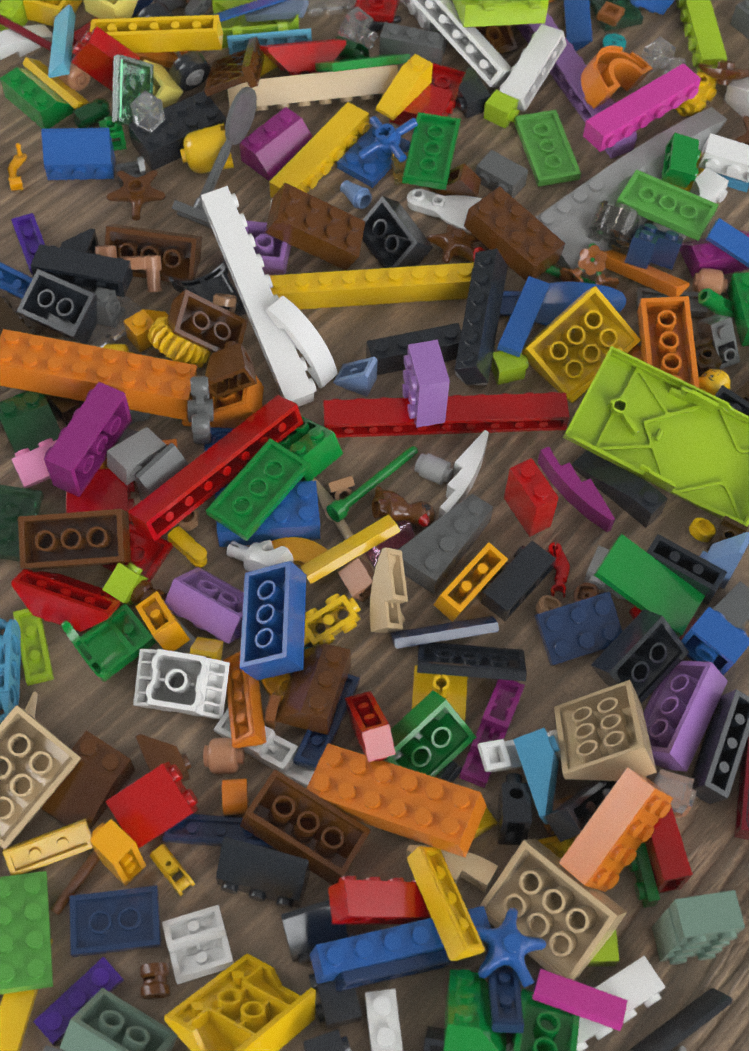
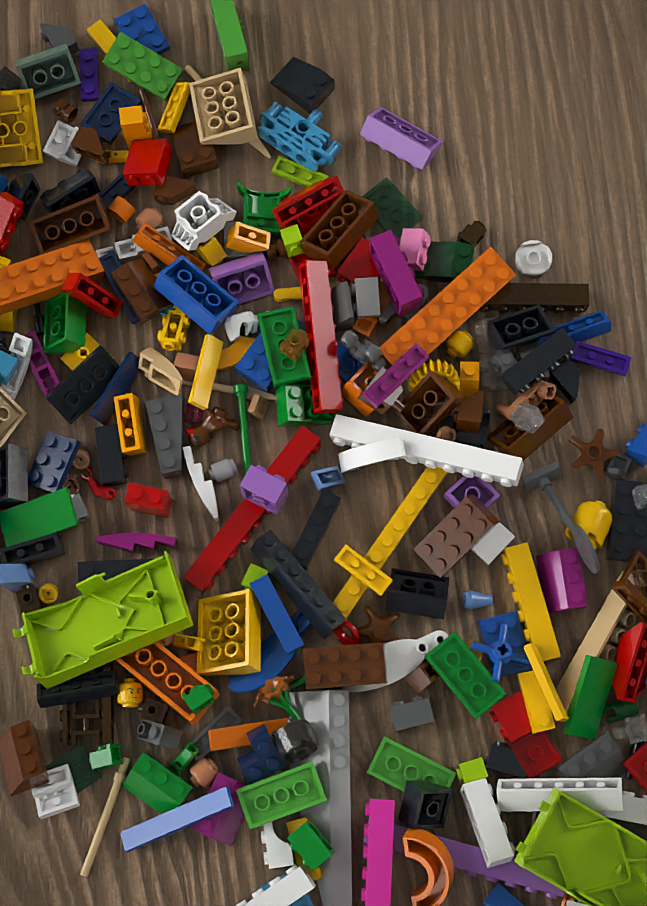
camera: 135 degrees right, 15 degrees up
none -> reddish brown slope [71,126,109,164]
none -> green brick [181,683,215,715]
none -> clear orange brick [280,328,309,362]
none -> yellow tile [334,544,393,596]
none -> magenta tile [363,343,429,408]
none -> black slope [398,780,453,829]
none -> reddish brown slope [453,391,484,433]
none -> clear brick [510,402,545,434]
none -> yellow tile [524,643,569,722]

